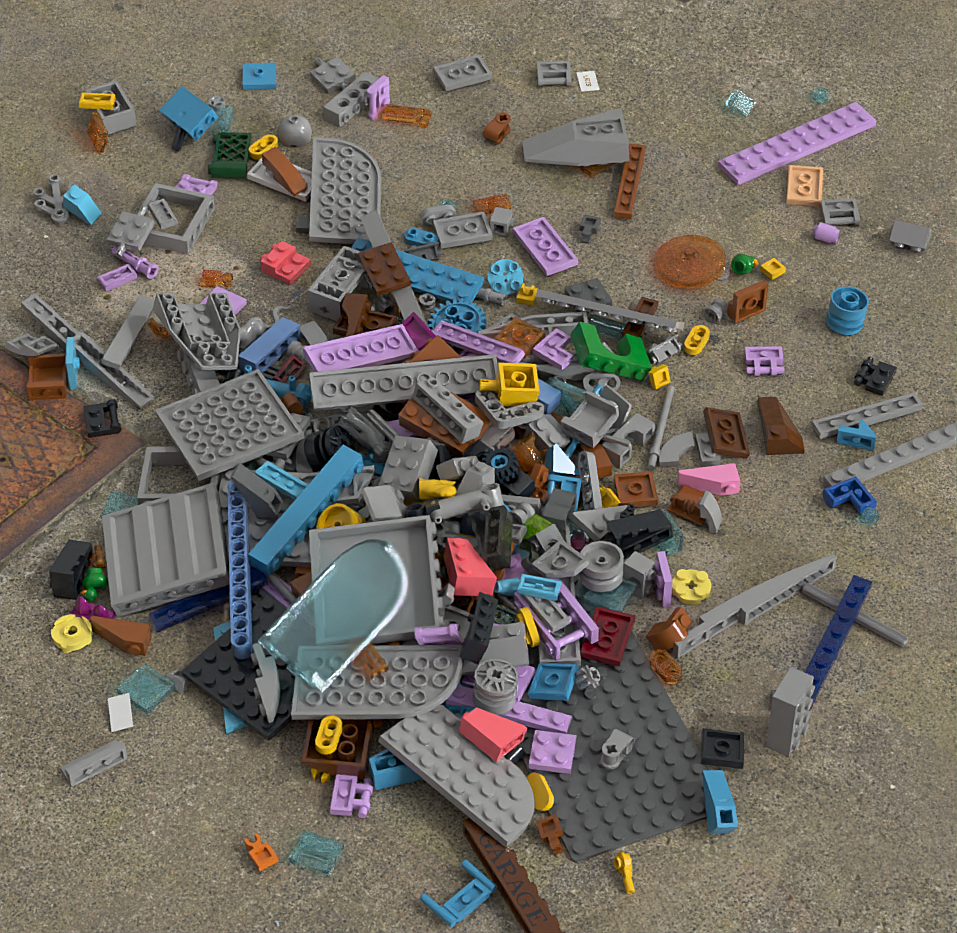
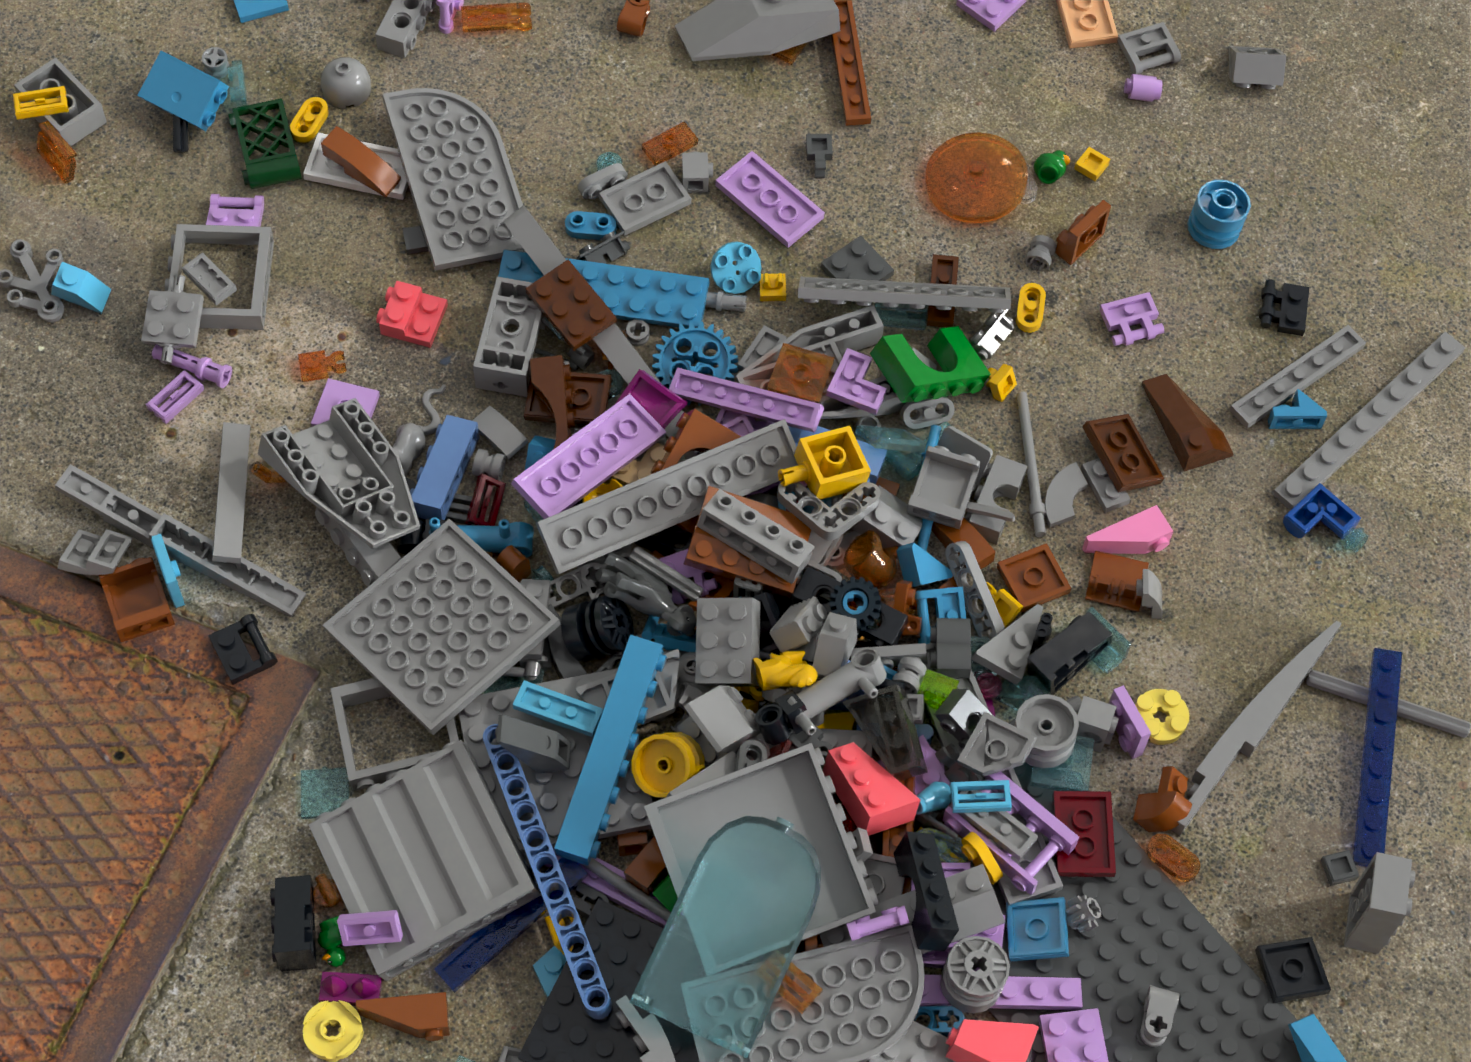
camera: 20 degrees left, 15 degrees up
none -> lavender plate [337,910,403,946]

